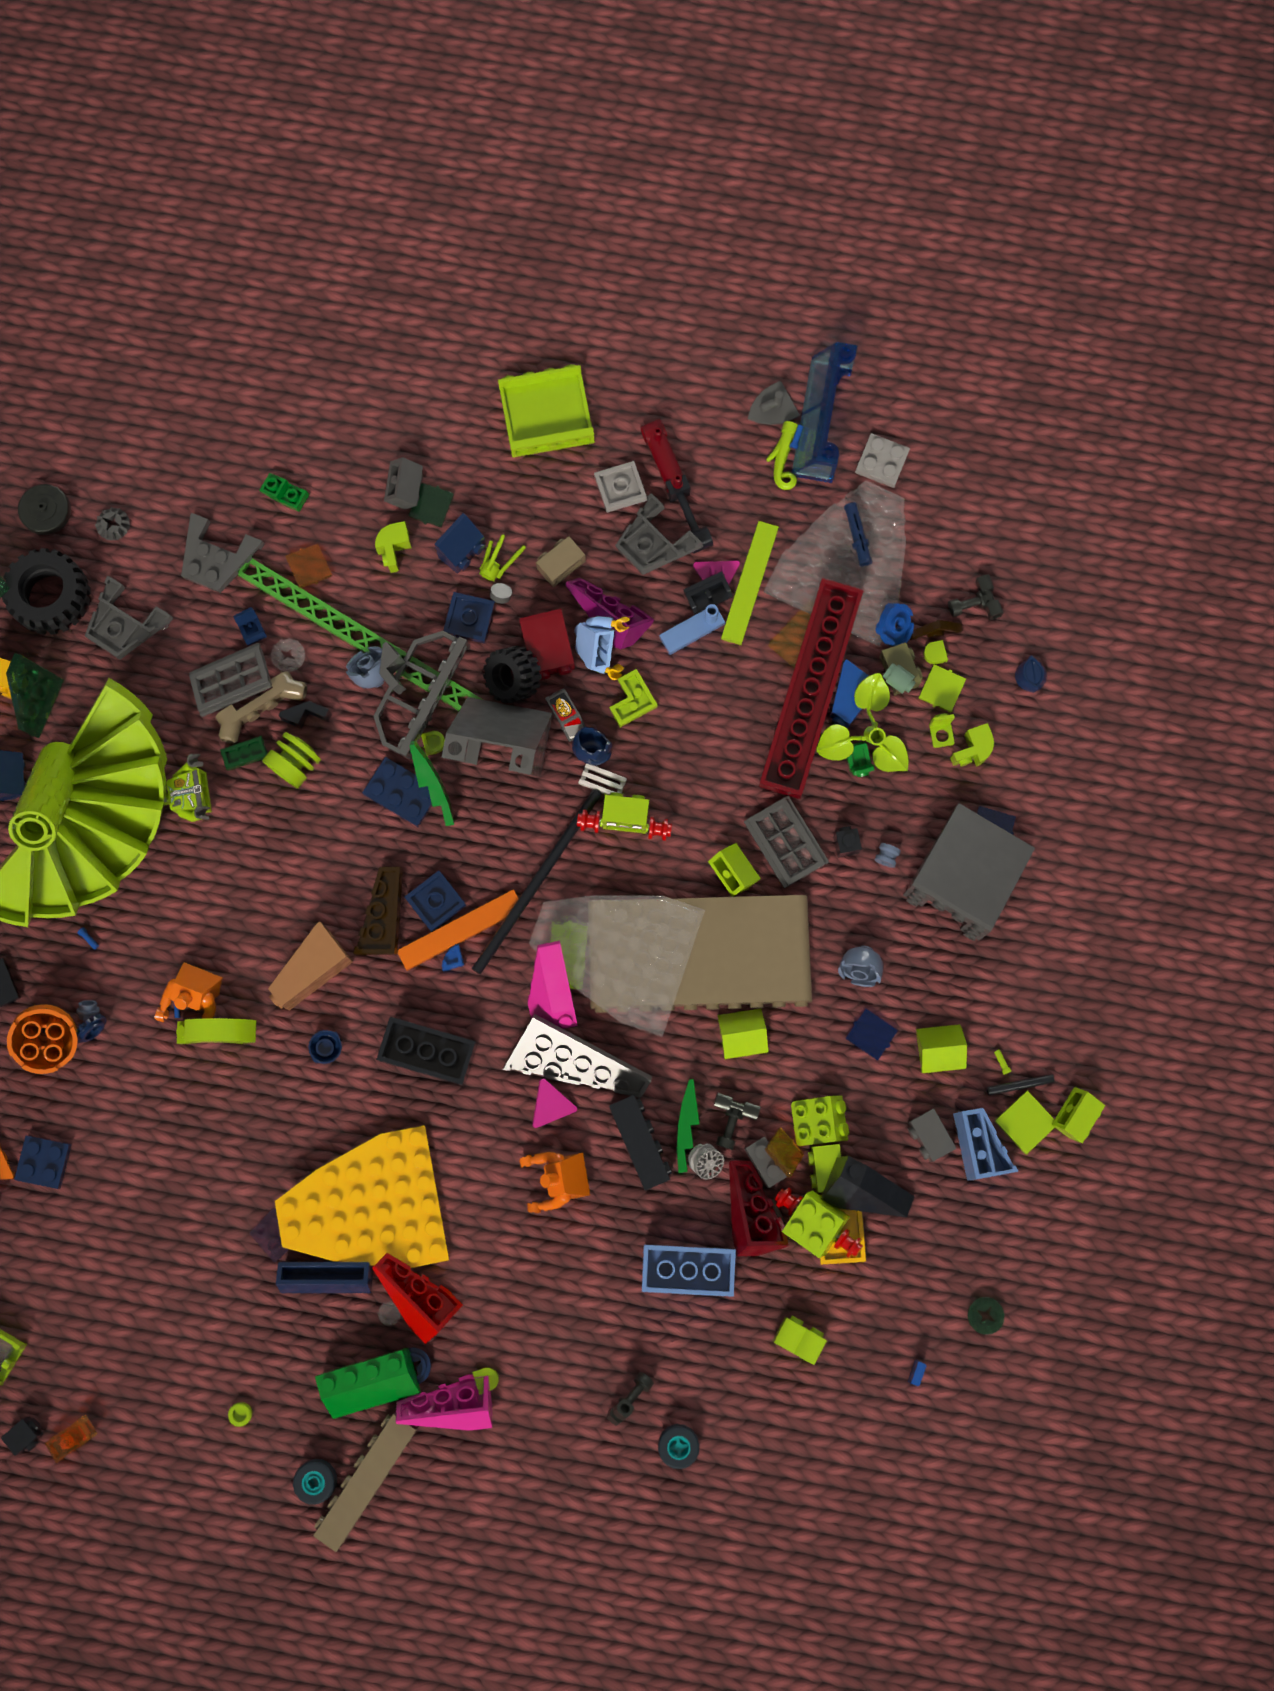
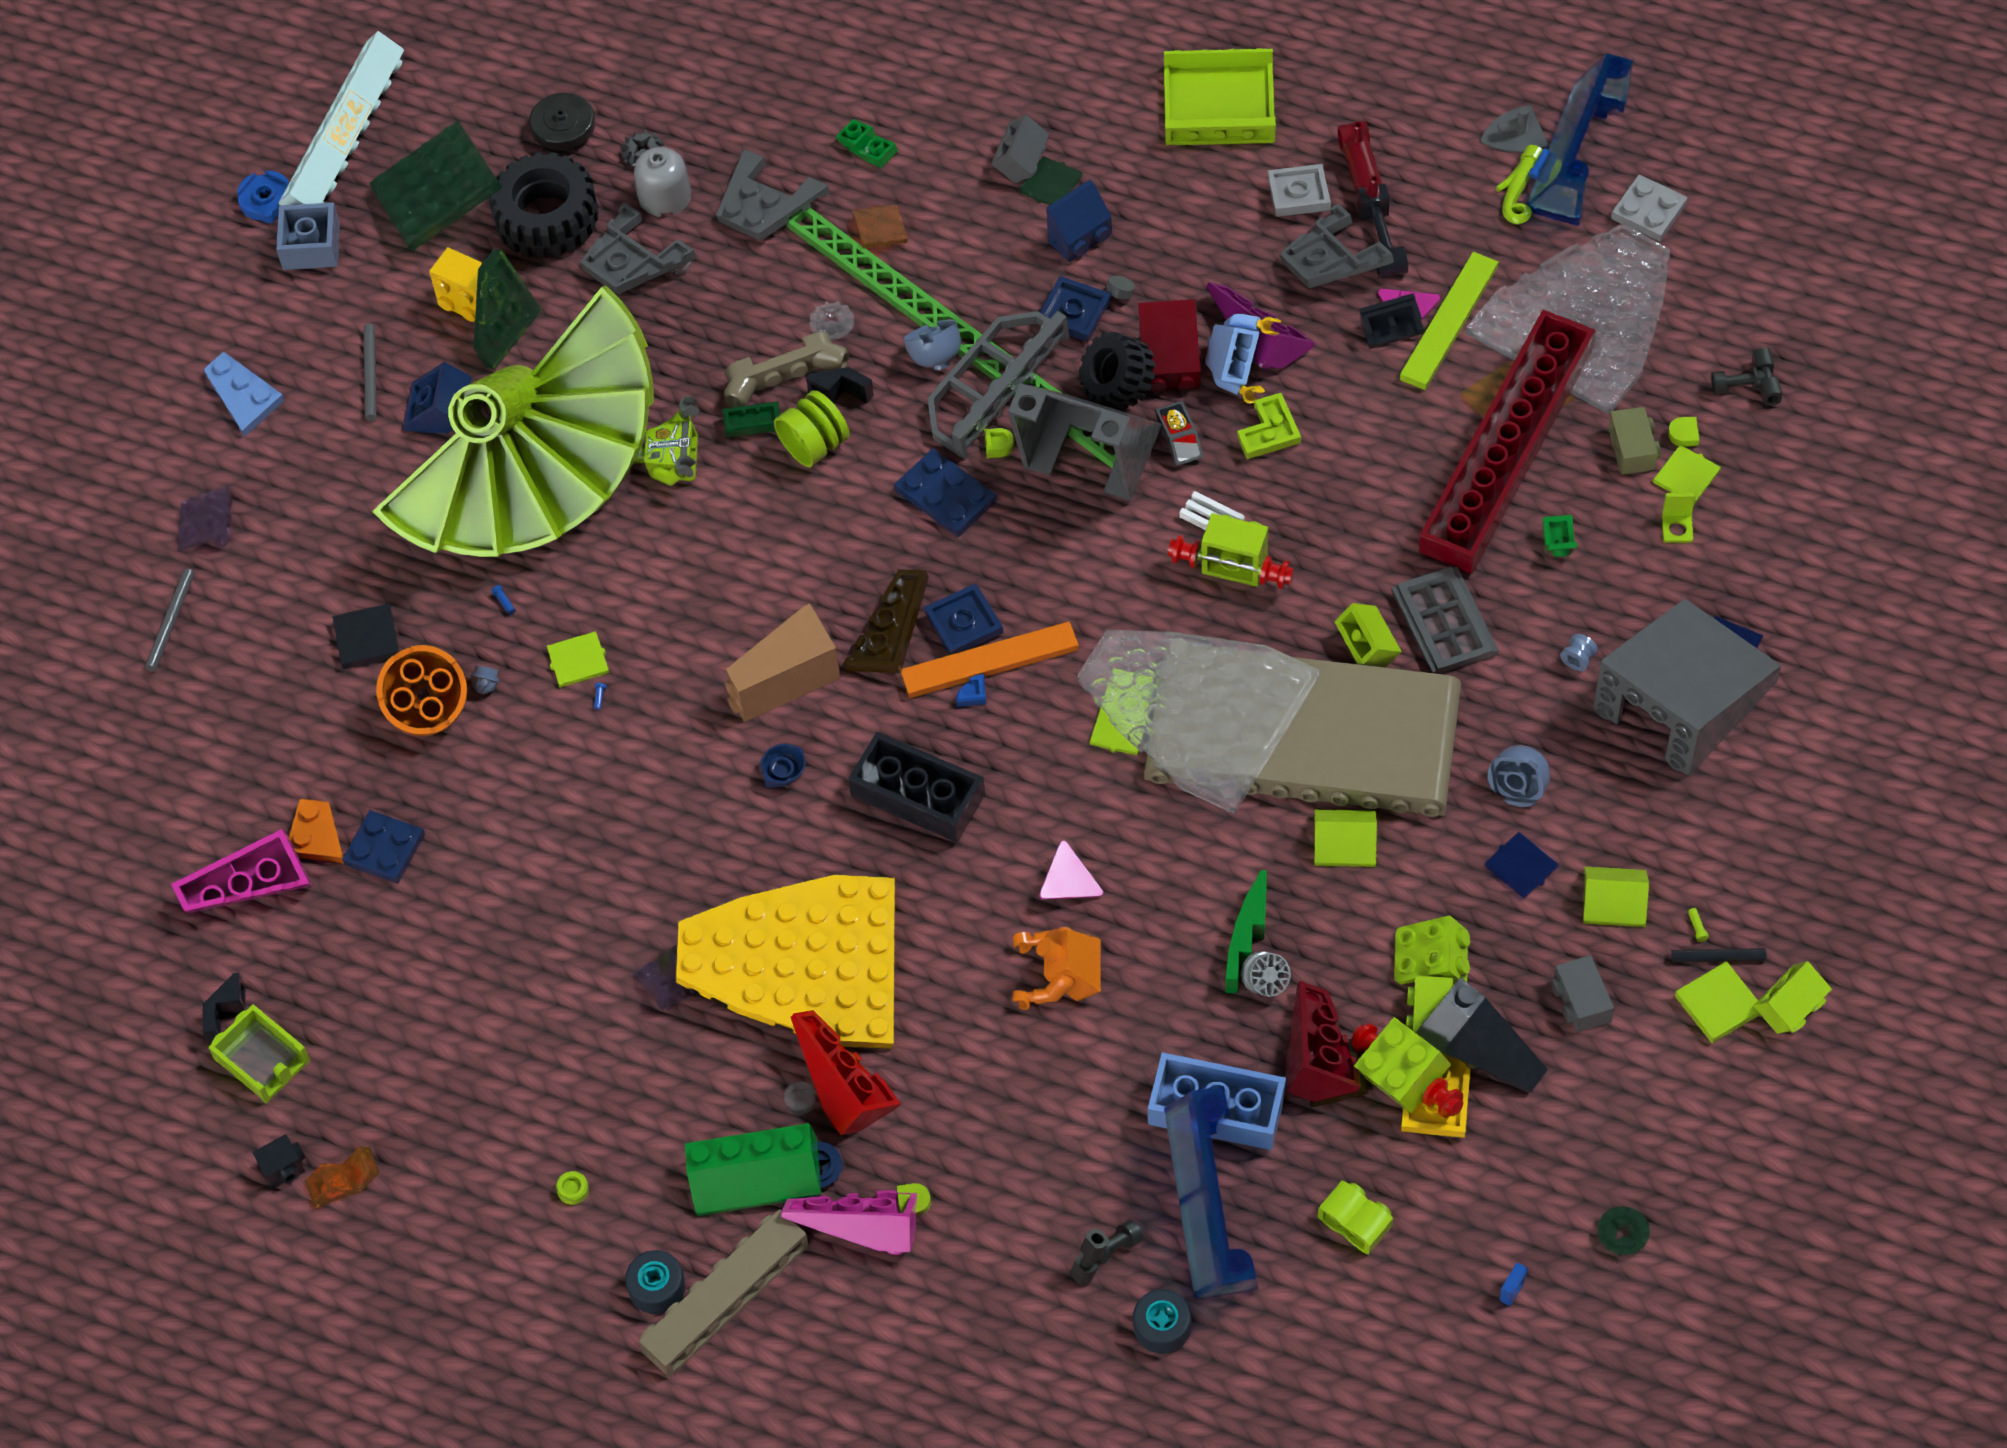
camera: 15 degrees right, 20 degrees down
dark blue gear [77,1014,106,1043] -> none
orange torso [155,962,223,1022] -> none
lime arch [176,1018,256,1044] -> none
dark grey piece [189,643,272,717] -> none
dark blue bracket [233,607,267,646] -> none
dark blue brick [276,1262,373,1293] -> none
lime brick [375,521,411,573] -> none
dark grey slope [379,642,406,695] -> none
green slope [409,740,455,826] -> none
black piece [471,789,602,975] -> none
lime plant [479,534,526,582] -> none
wing [503,1014,652,1098] -> none
dark pink wedge [527,941,578,1029] -> none
dark tan brick [536,536,586,588] -> none
dark blue hair [572,727,612,766] -> none
black brick [609,1095,672,1191] -> none
medium blue piece [659,604,725,655] -> none
pearl dark grey bar [713,1093,761,1150] -> none
dark grey brick [744,1137,789,1188] -> none
clear orange piece [764,1127,804,1178] -> none
lime plant [816,673,909,772] -> none
blue slope [830,659,868,729] -> none
black brick [833,826,862,858] -> none
dark blue pin [844,502,873,567] -> none
blue plate [876,603,914,646] -> none
sand green brick [883,663,916,694] -> none
dark brown tile [909,620,963,640] -> none
lime brick [950,723,994,767] -> none
medium blue wedge [953,1108,1019,1181] -> none
dark blue hat [1015,655,1047,693] -> none
none -> lime piece [547,631,609,688]
none -> light grey cylinder [634,147,691,217]
none -> windscreen [1164,1086,1259,1300]

